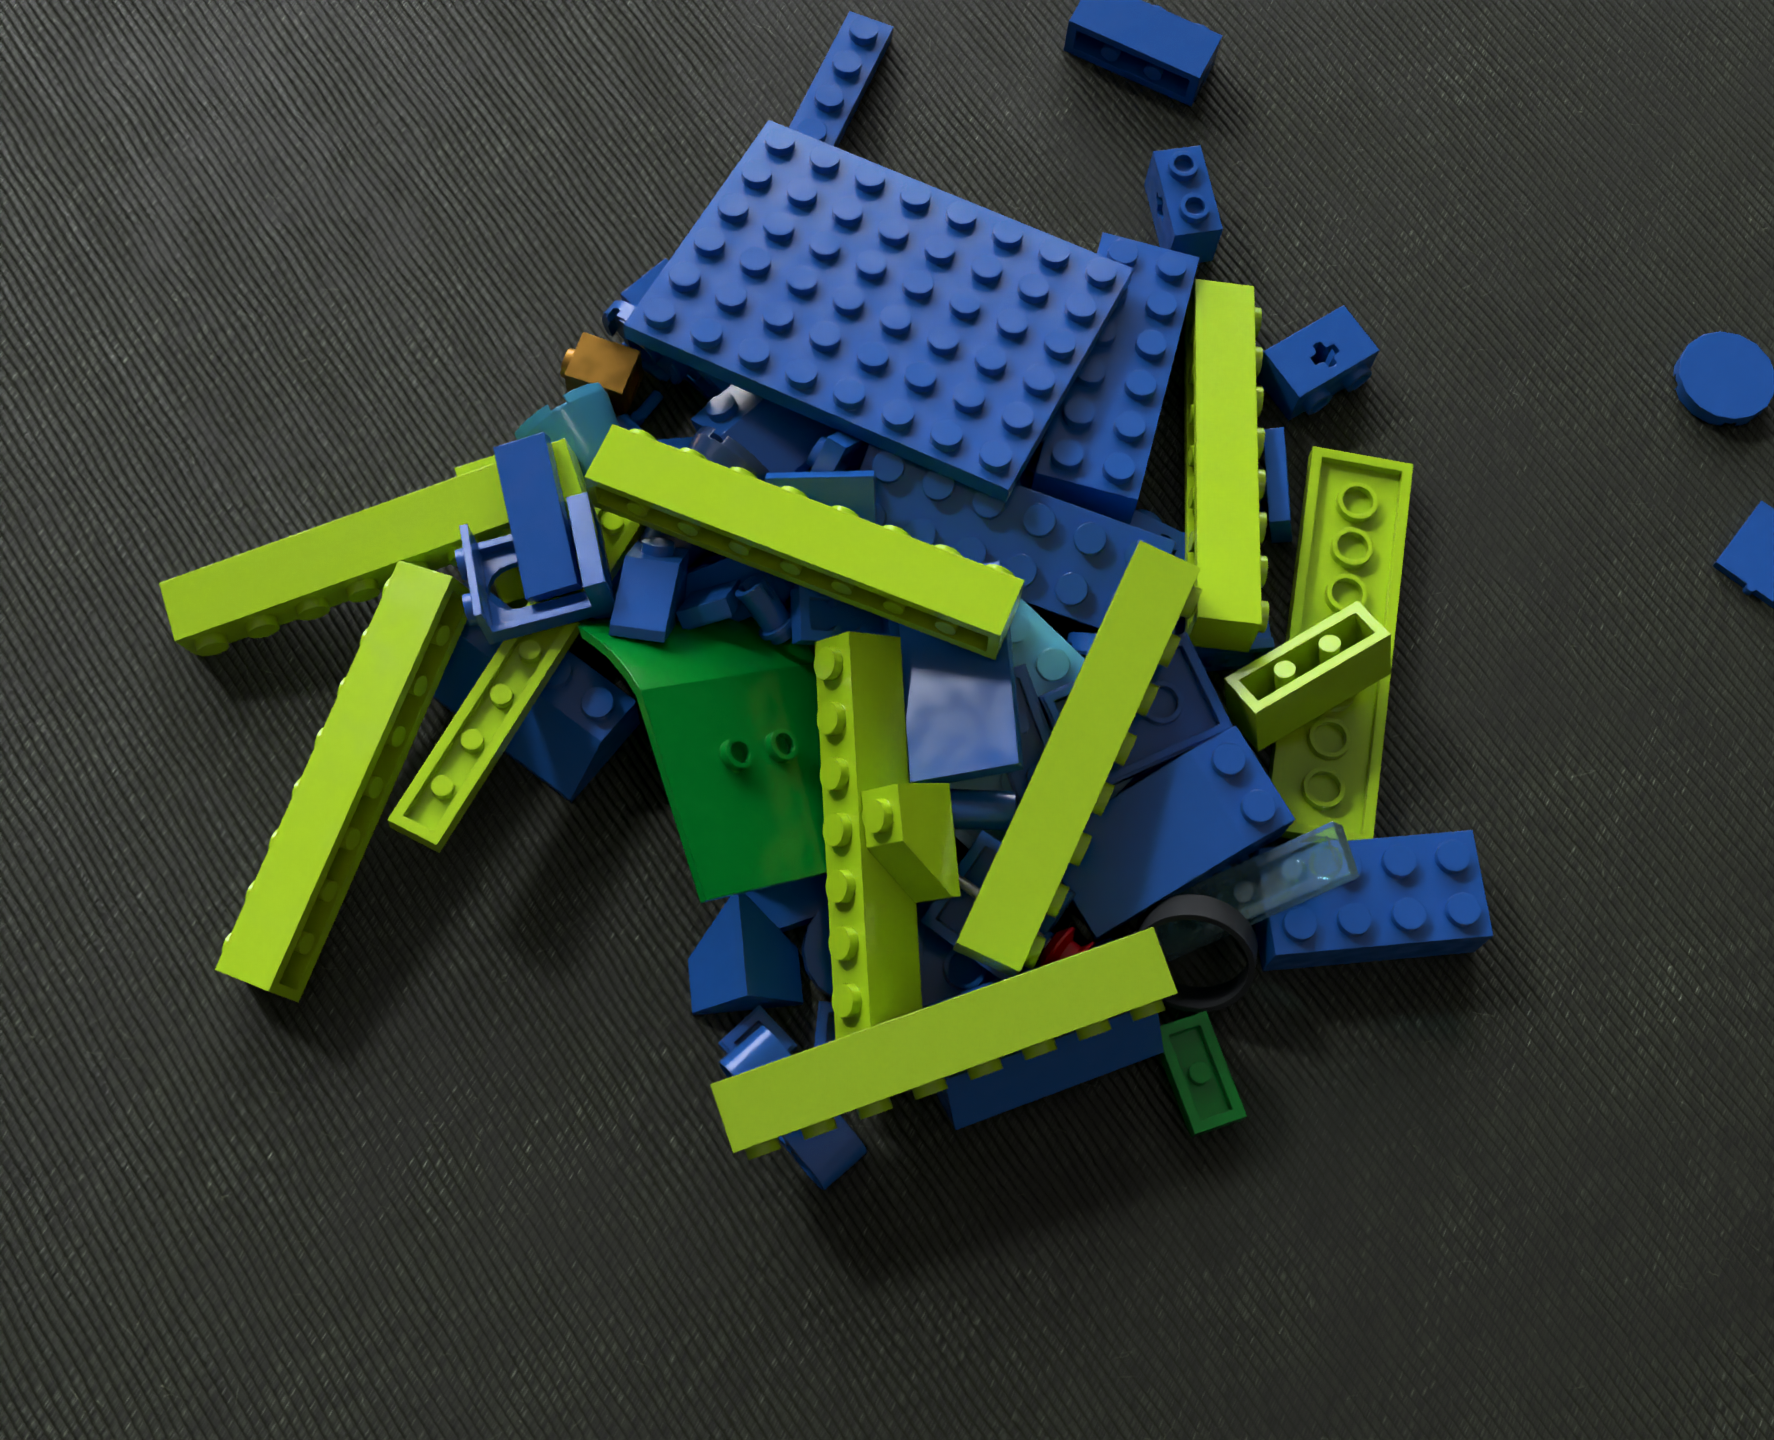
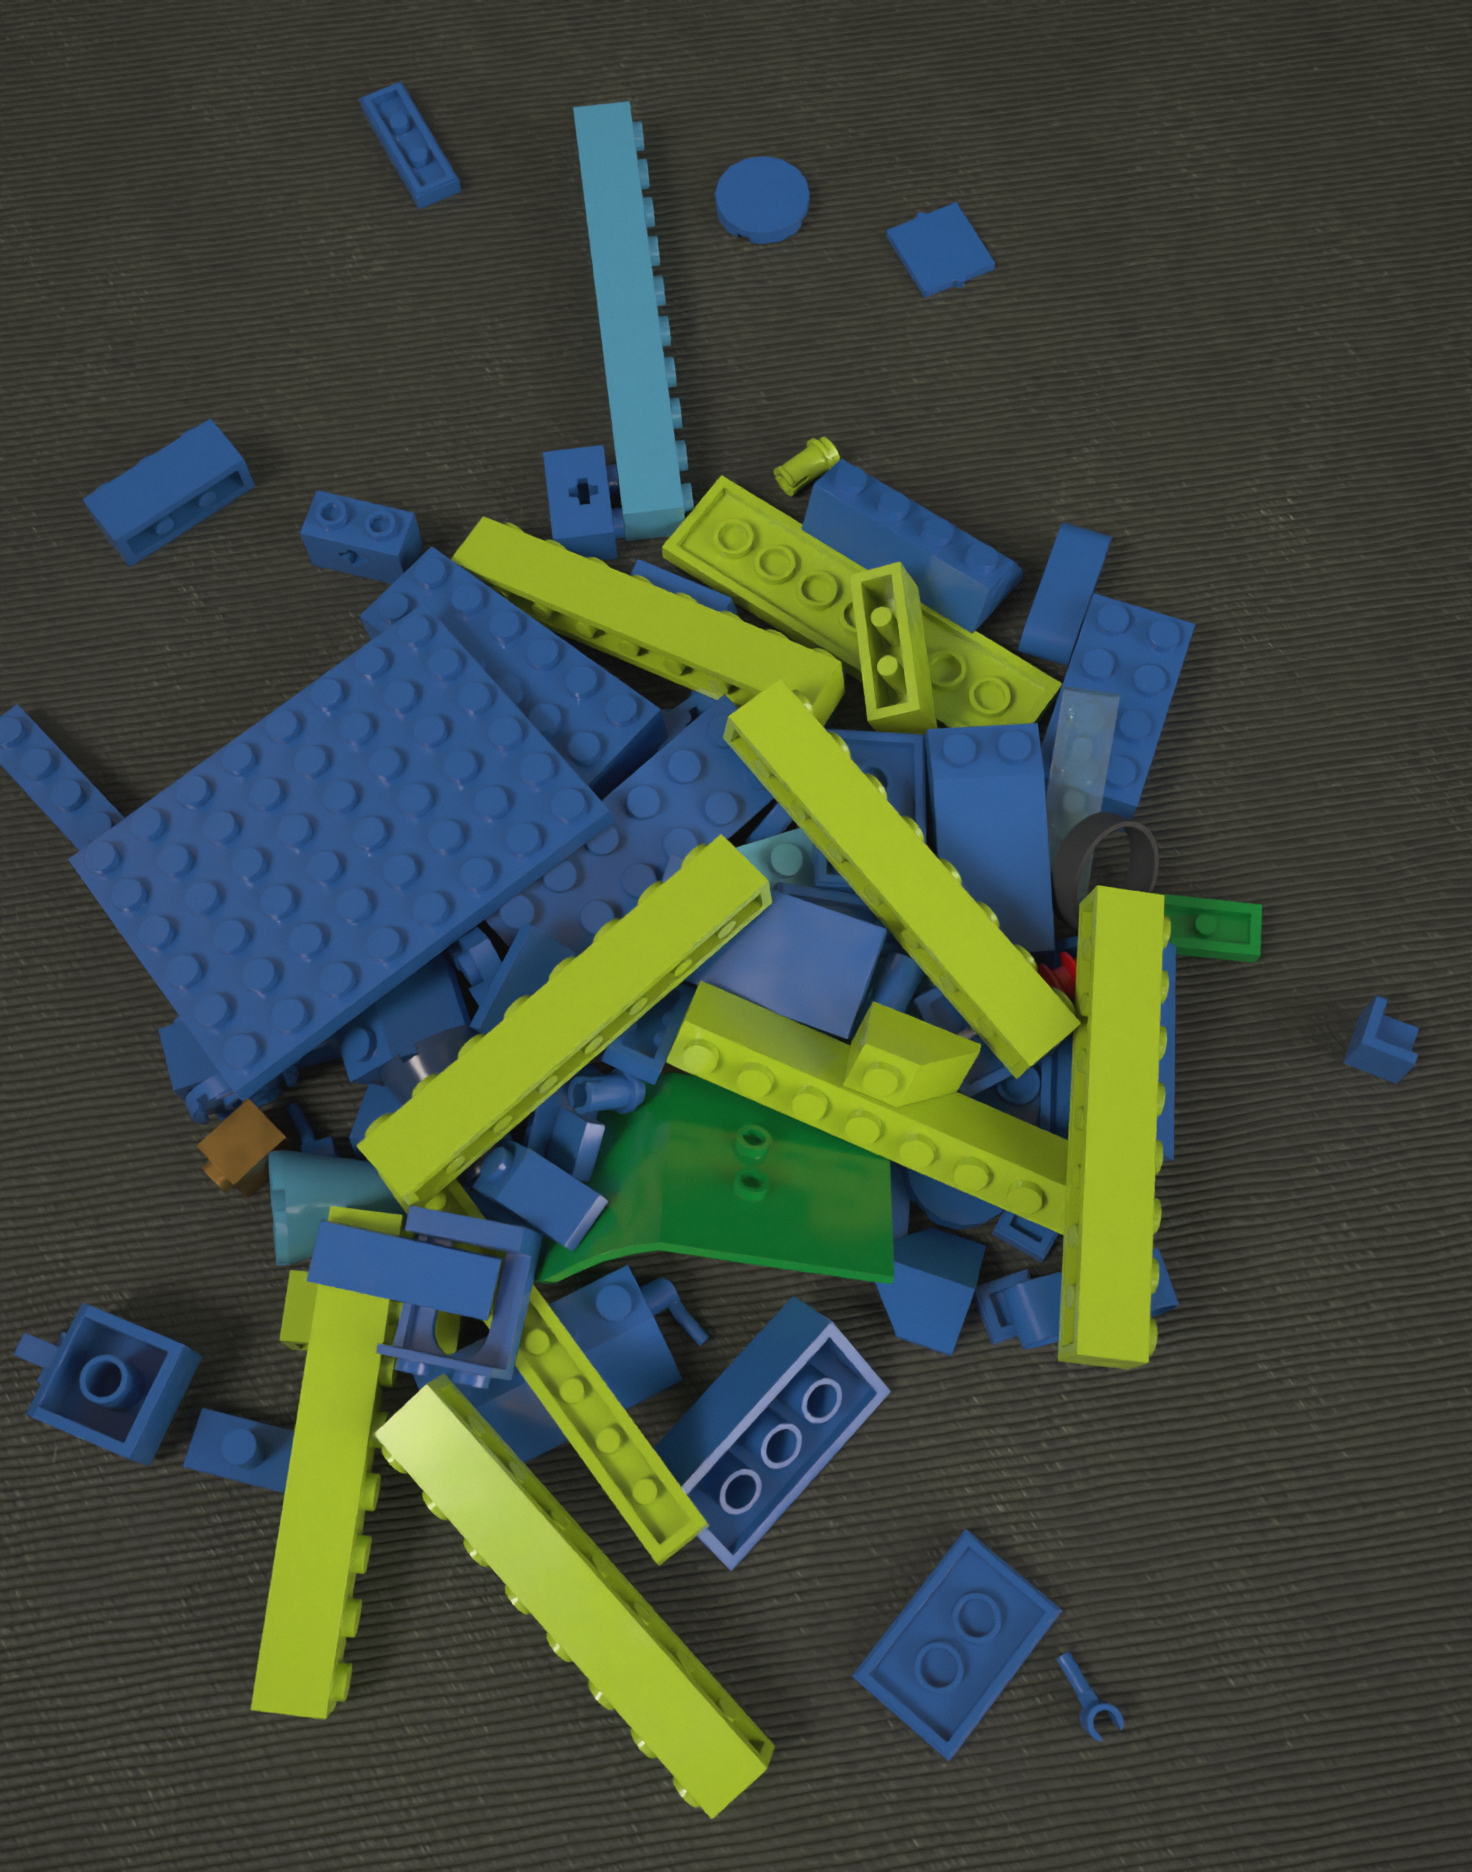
camera: 55 degrees left, 0 degrees up
none -> blue hinge [13,1303,203,1467]
none -> blue tile [183,1408,295,1494]
none -> blue tile [359,81,461,209]
none -> dark azure brick [573,101,694,541]
none -> blue hand [640,1278,710,1346]
none -> blue slope [653,1296,891,1571]
none -> lime pin [773,437,840,496]
none -> blue slope [801,459,1025,634]
none -> blue tile [851,1529,1062,1761]
none -> blue beam [1018,522,1112,667]
none -> blue hand [1057,1651,1123,1742]
none -> blue panel [1343,995,1419,1084]

